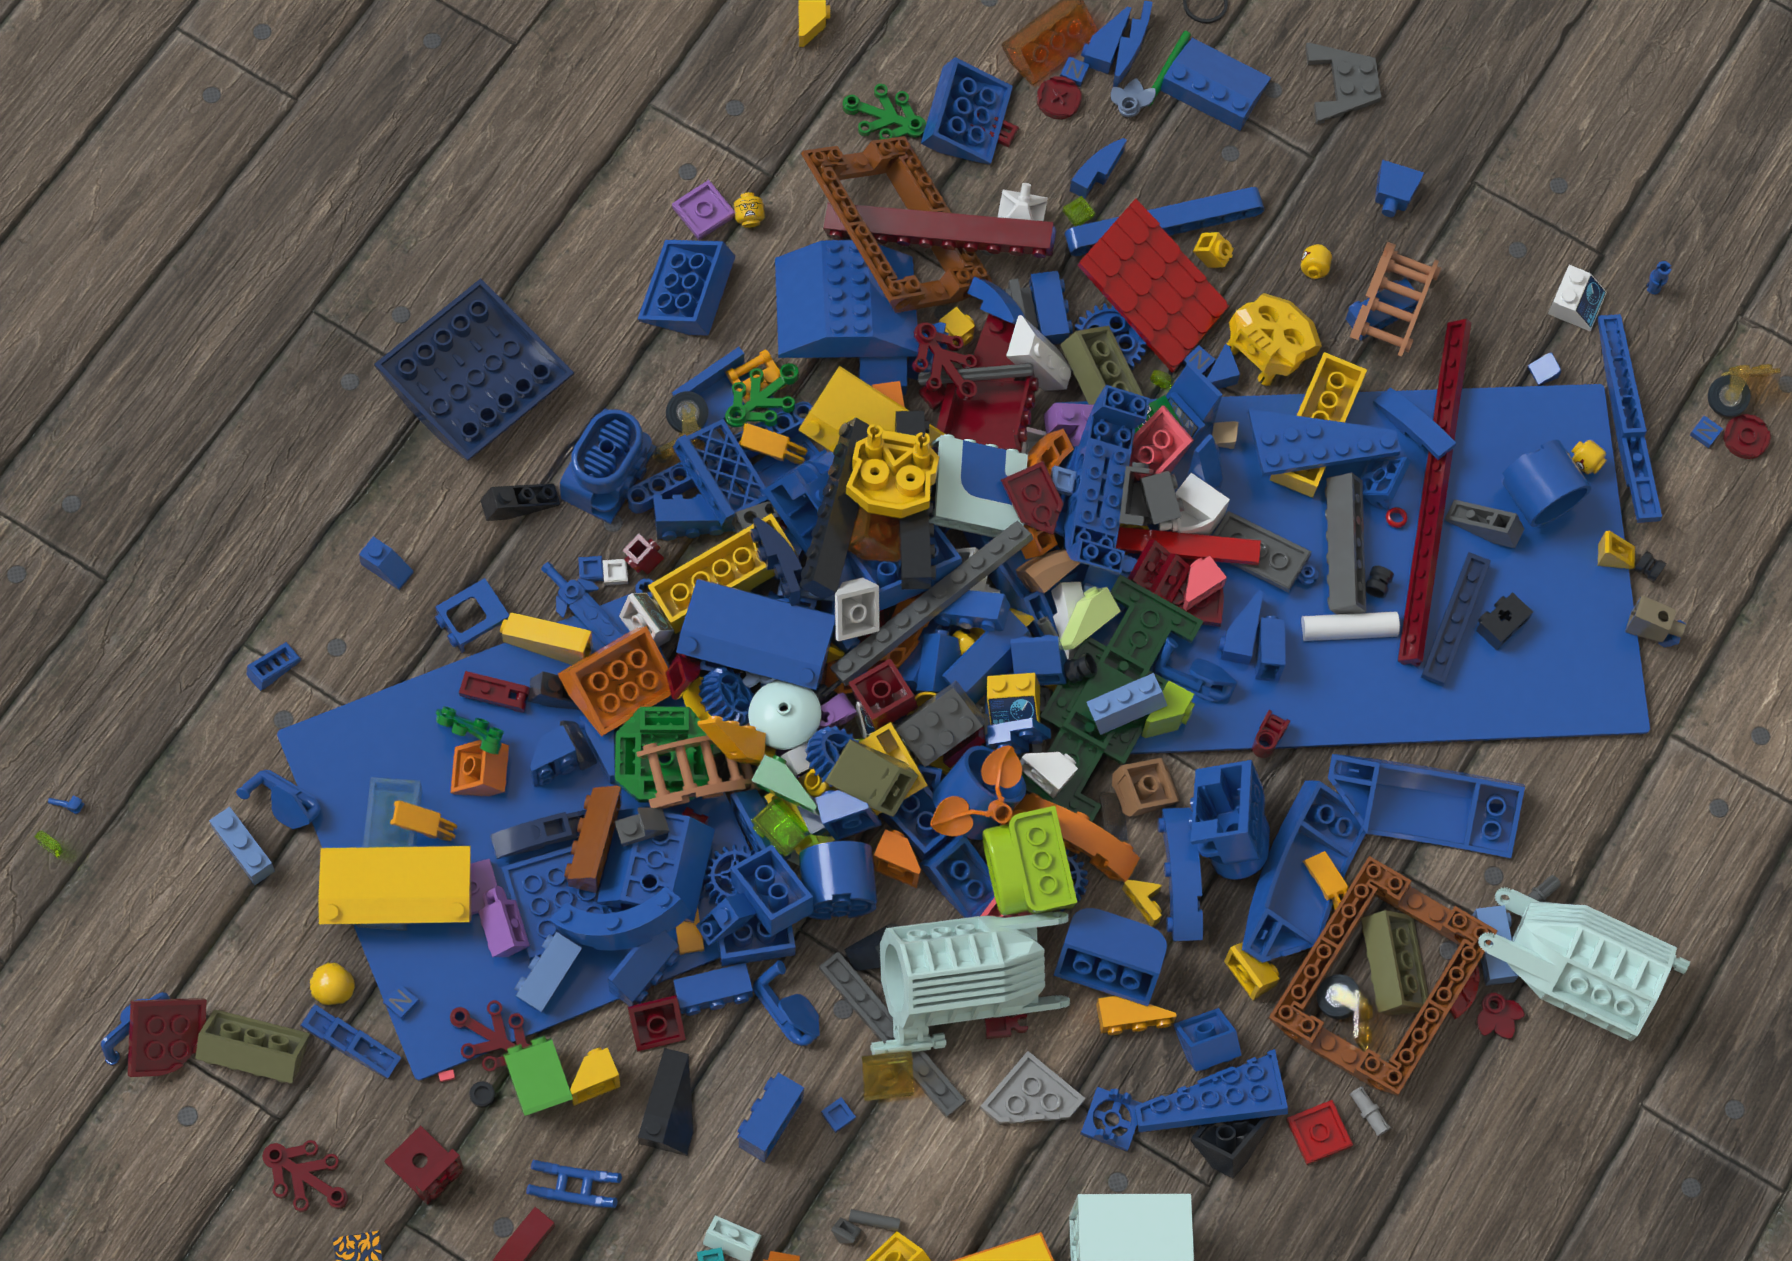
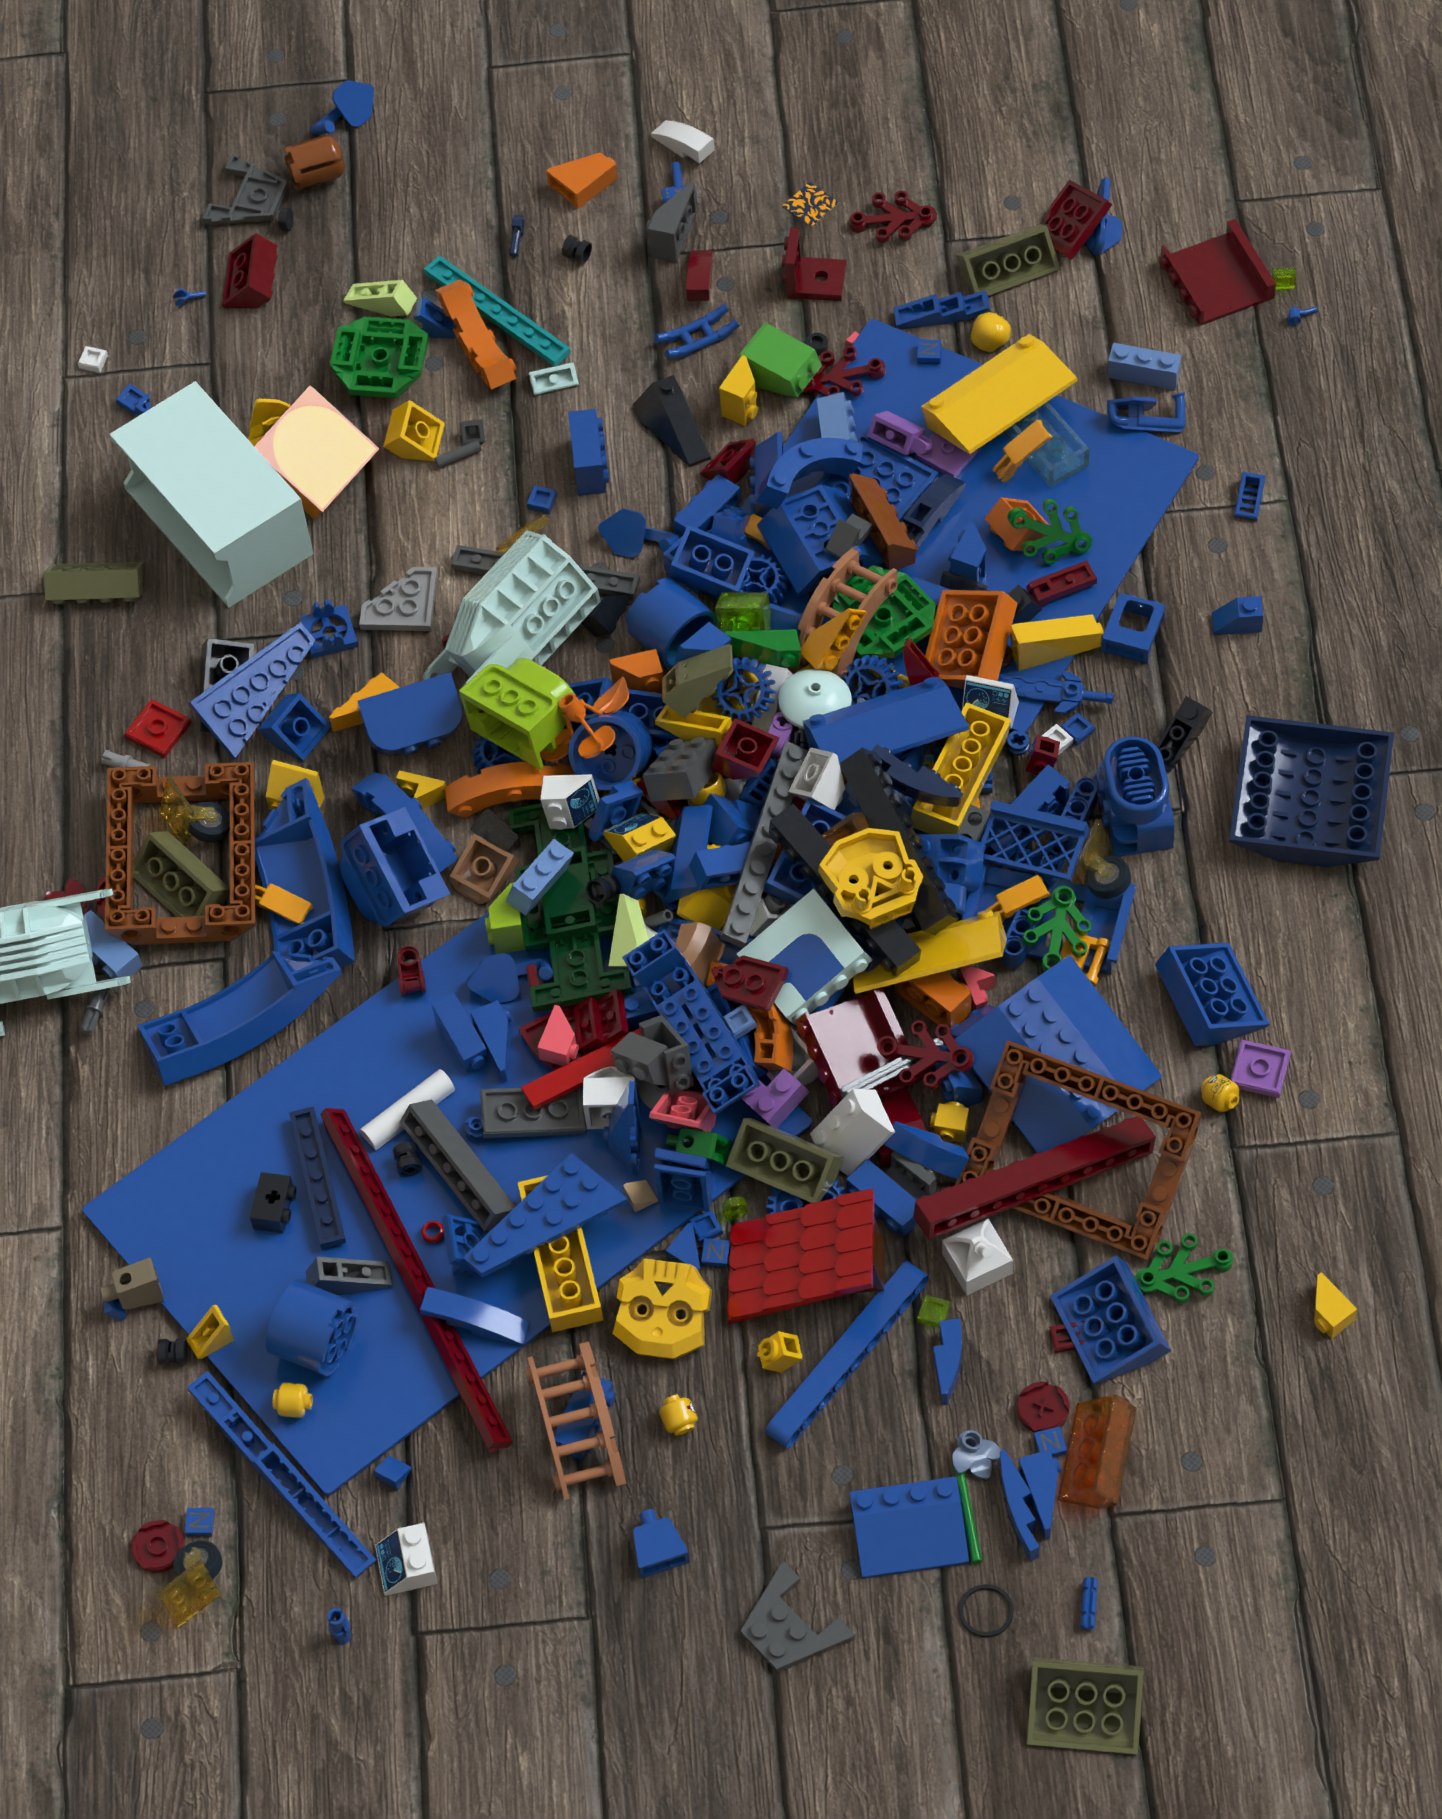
camera: 155 degrees right, 10 degrees down
none -> dark red tile [526,964,539,987]
none -> dark red panel [1159,219,1276,326]

